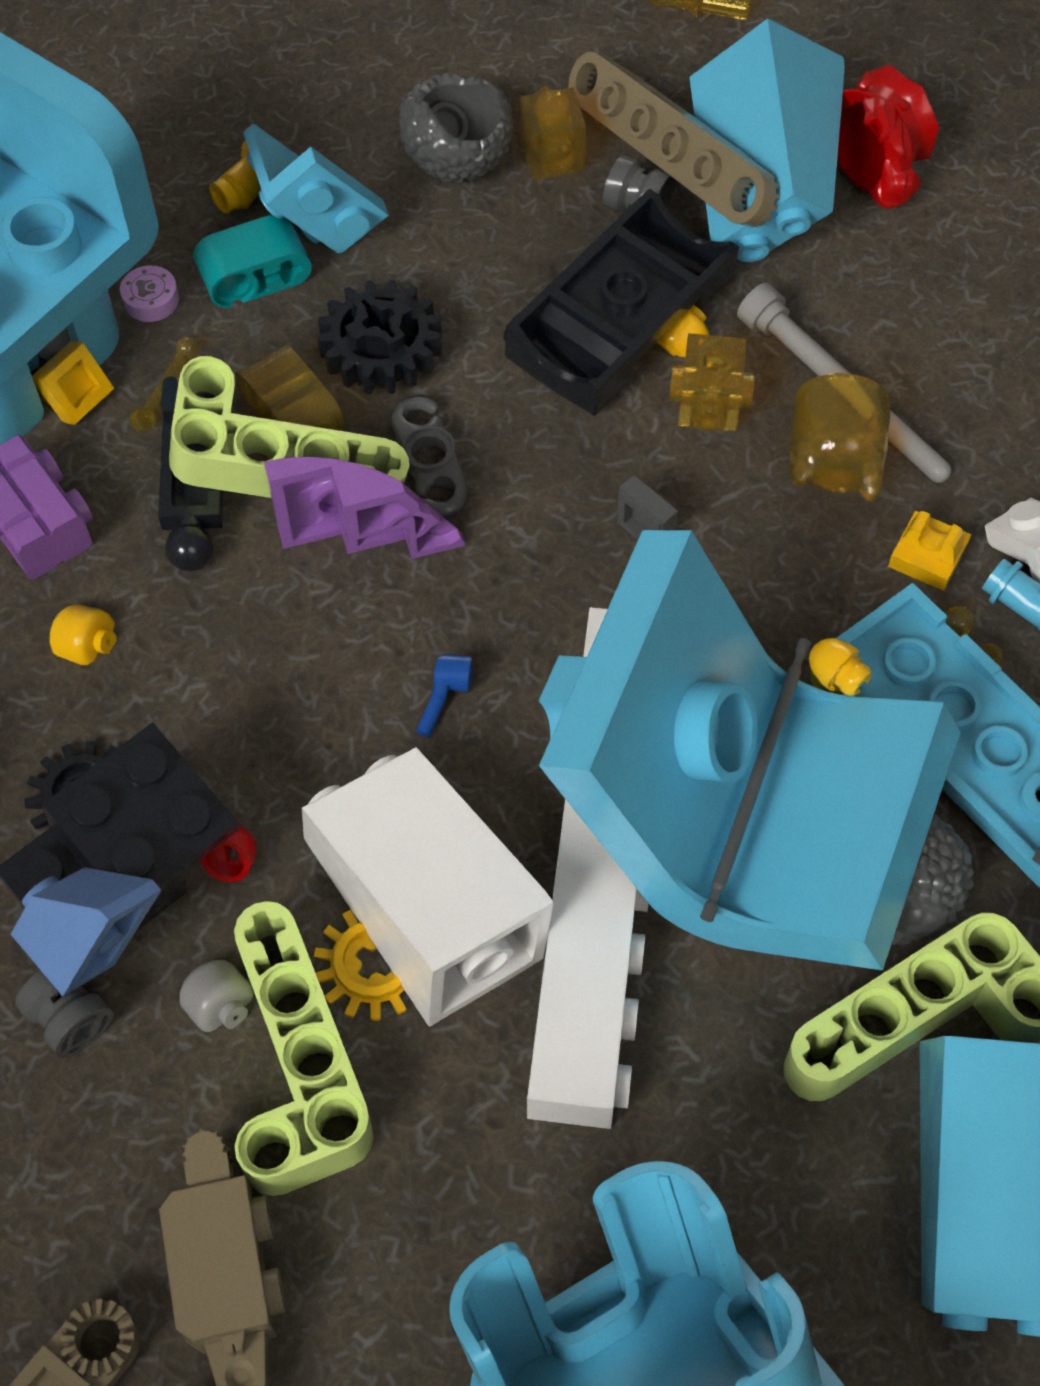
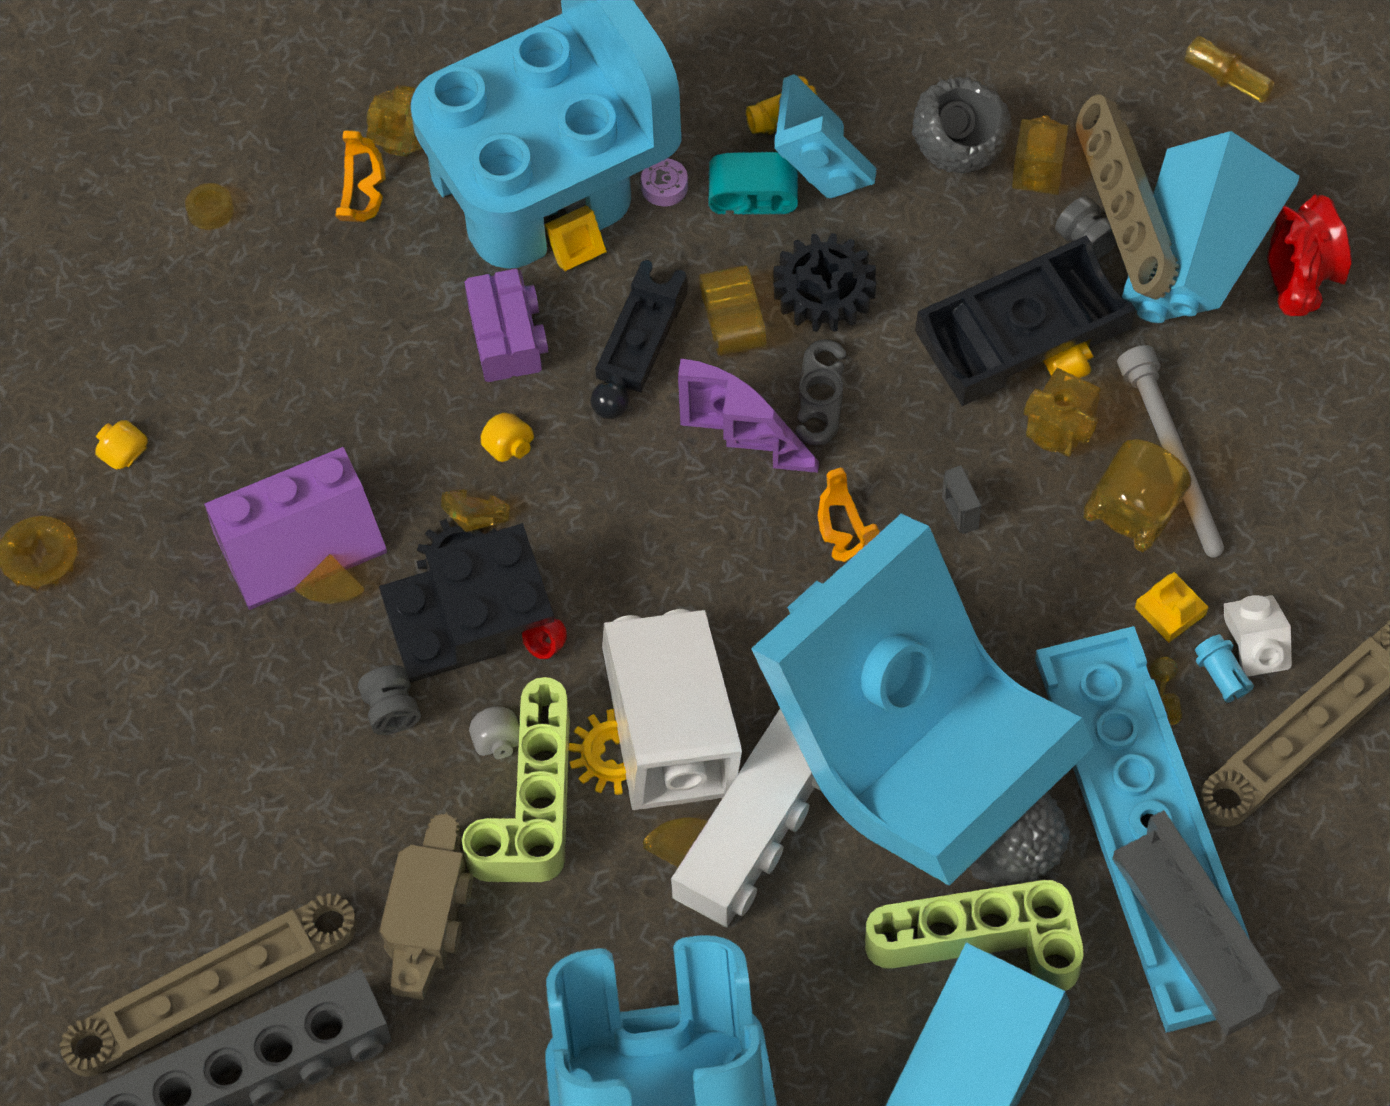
camera: 25 degrees right, 0 degrees up
medium blue slope [11,867,161,996] -> none
clear yellow hinge [130,337,199,432] -> none
yellowish green beam [169,356,410,498] -> none
blue hand [415,654,473,738] -> none
dark grey piece [700,638,811,922] -> none
yellow arm [809,638,872,696] -> none
none -> clear yellow tile [441,489,510,532]
none -> clear yellow tile [643,817,708,867]
none -> light orange helmet [818,468,880,562]

